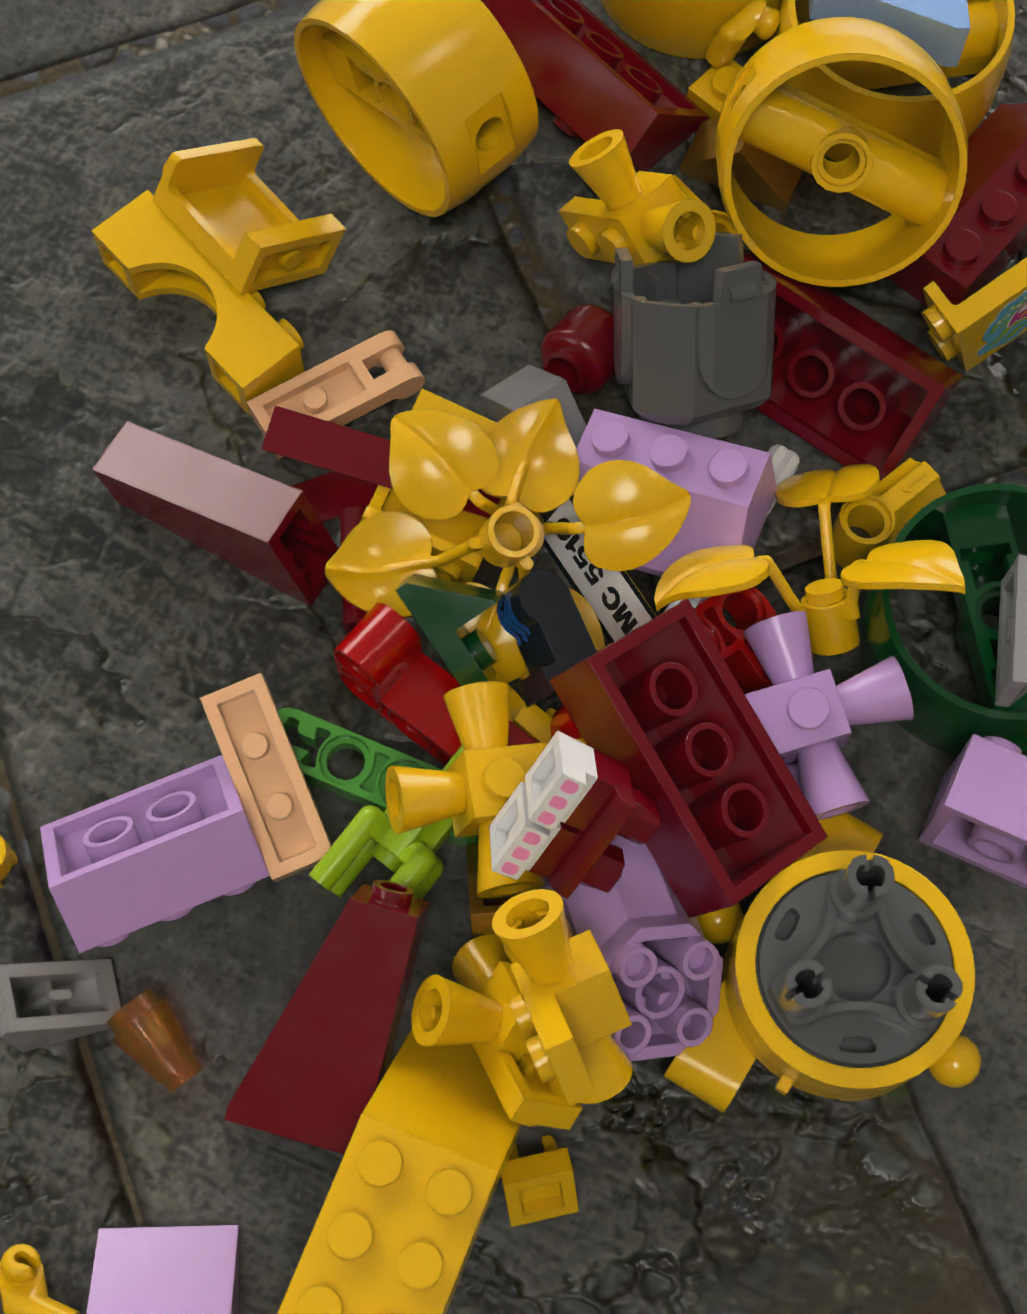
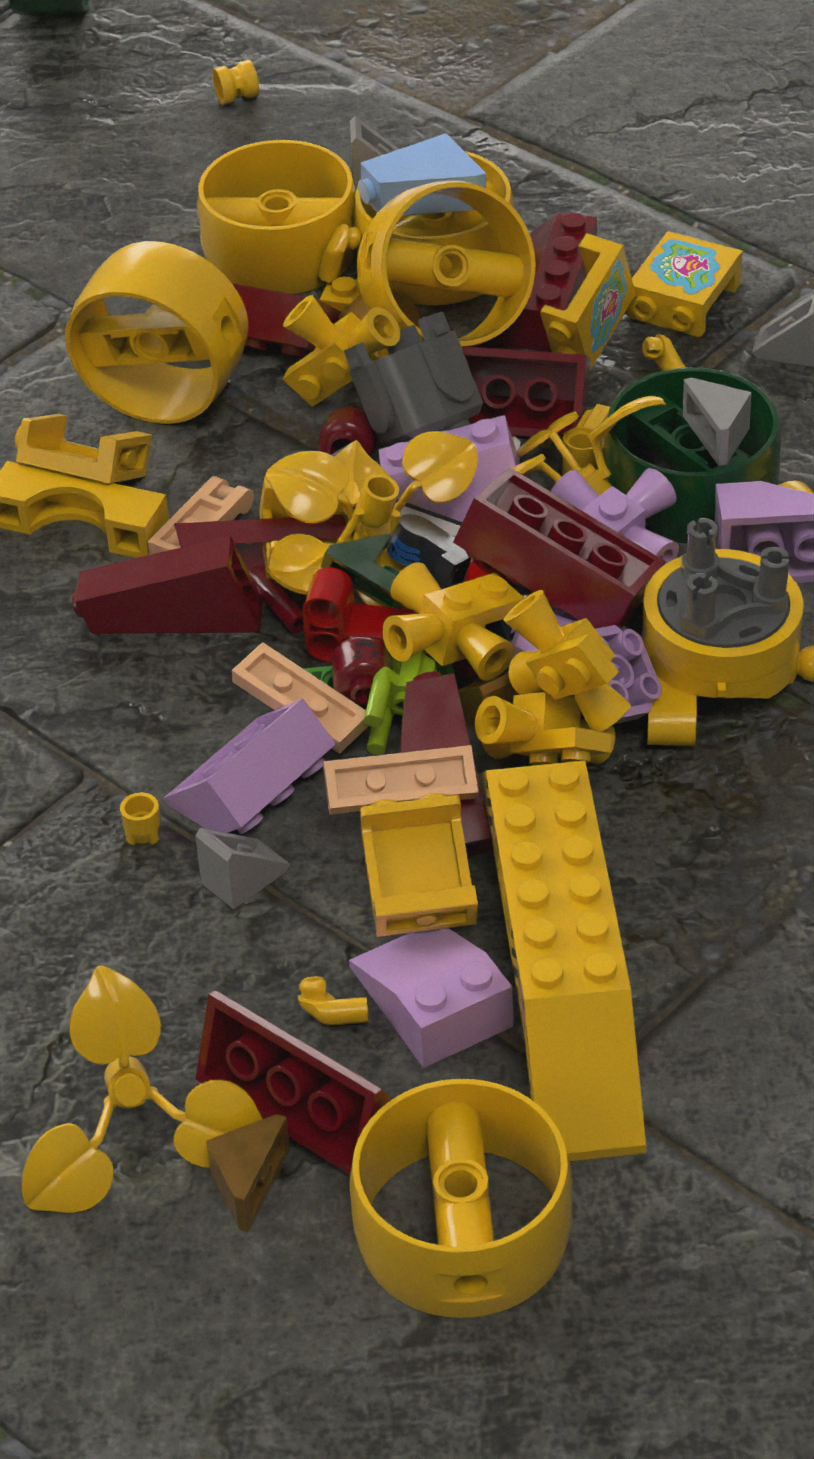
camera: 25 degrees left, 25 degrees down
clear orange cone [106,988,203,1094] -> none
hips [489,730,661,899] -> none
yellow tile [501,1135,579,1227] -> none
none -> light nougat plate [323,745,478,815]
none -> dark red head [331,635,393,705]
none -> yellow panel [360,793,478,937]

